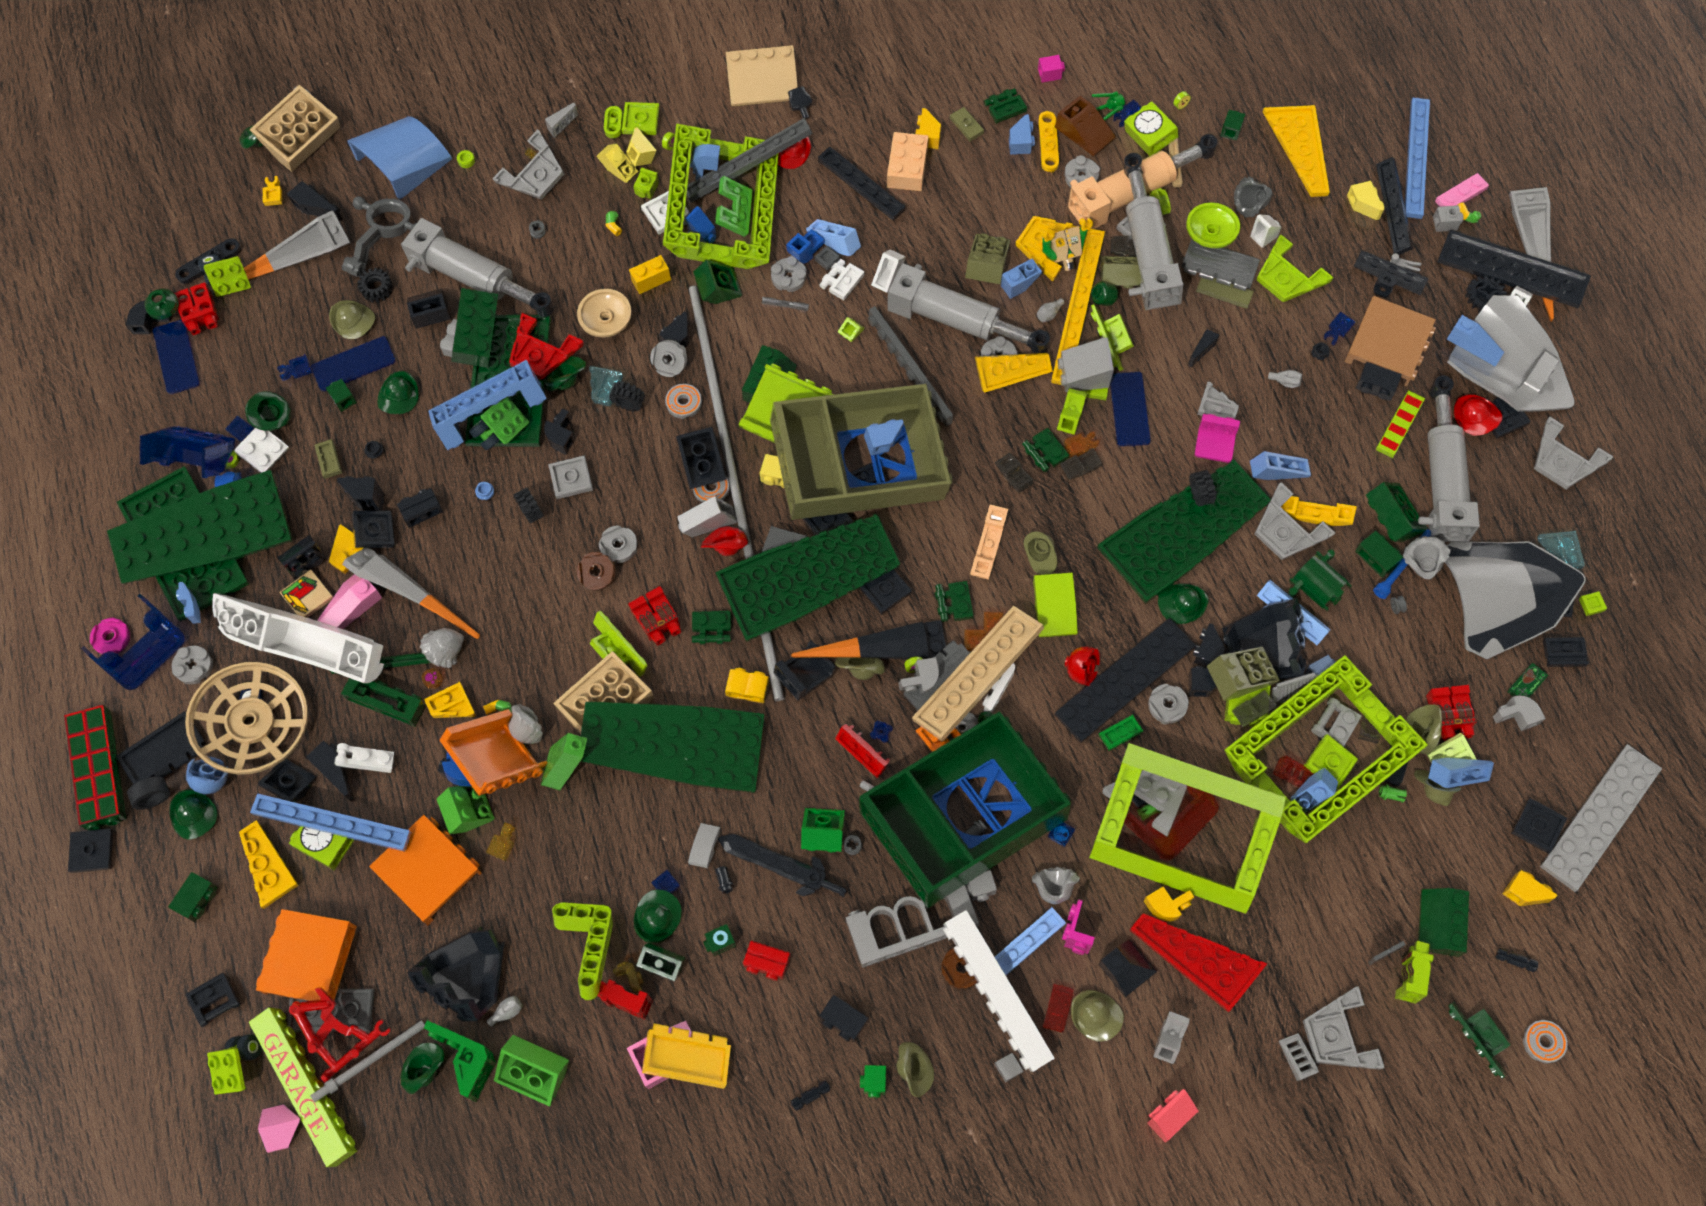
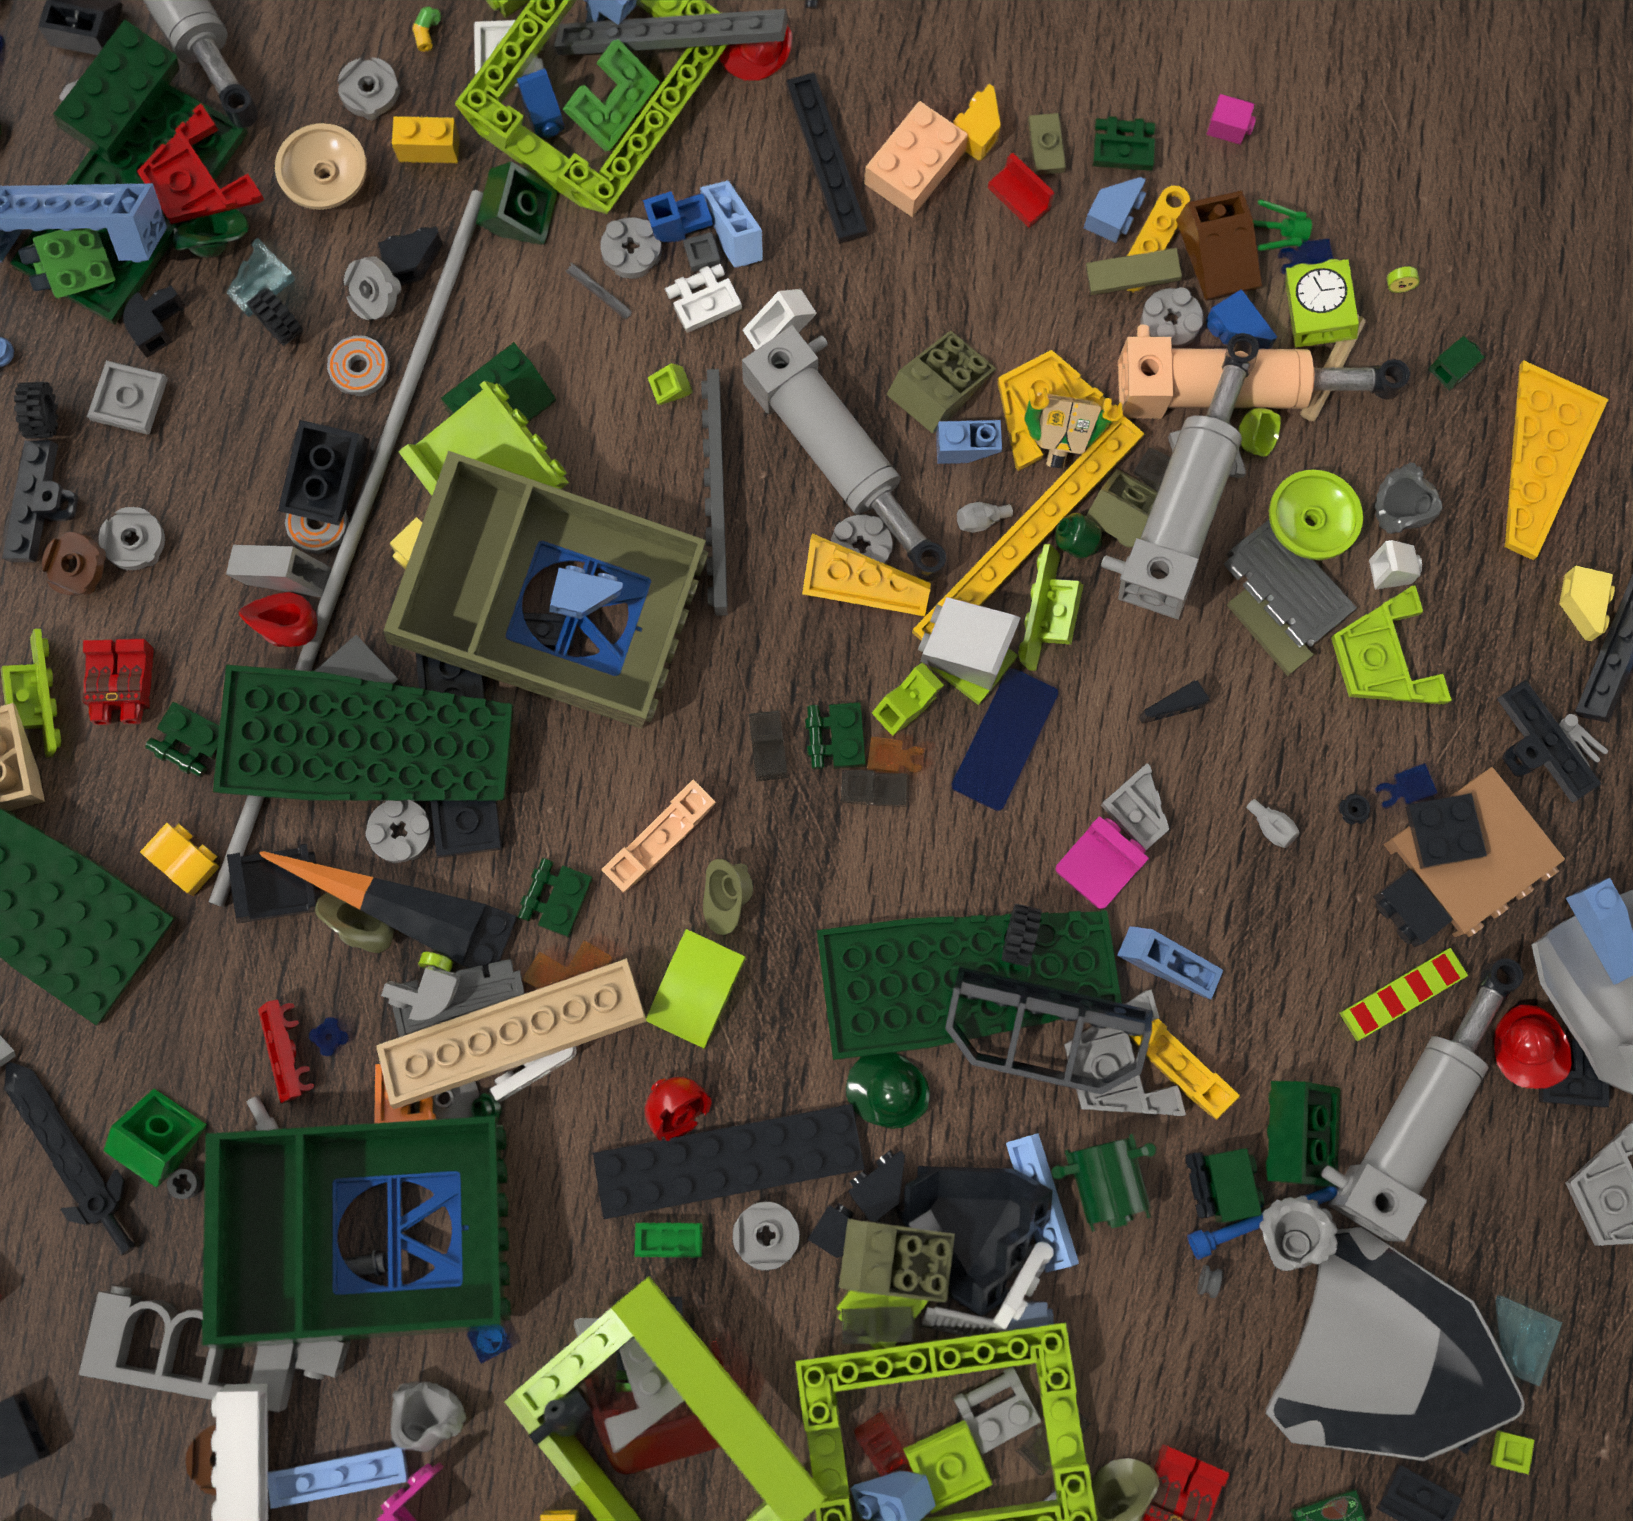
camera: 25 degrees right, 10 degrees up
none -> black plate [2,440,78,563]
none -> light grey plate [338,57,400,120]
none -> light grey plate [366,801,432,863]
none -> black piece [528,1389,593,1446]
none -> black plate [945,967,1153,1095]
none -> red panel [987,153,1054,228]
none -> white plate [993,1242,1054,1329]
none -> olive tile [1086,248,1182,295]
none -> black axle [1185,1152,1216,1218]
none -> blue slope [1206,289,1277,349]
none -> black plate [1405,793,1487,869]

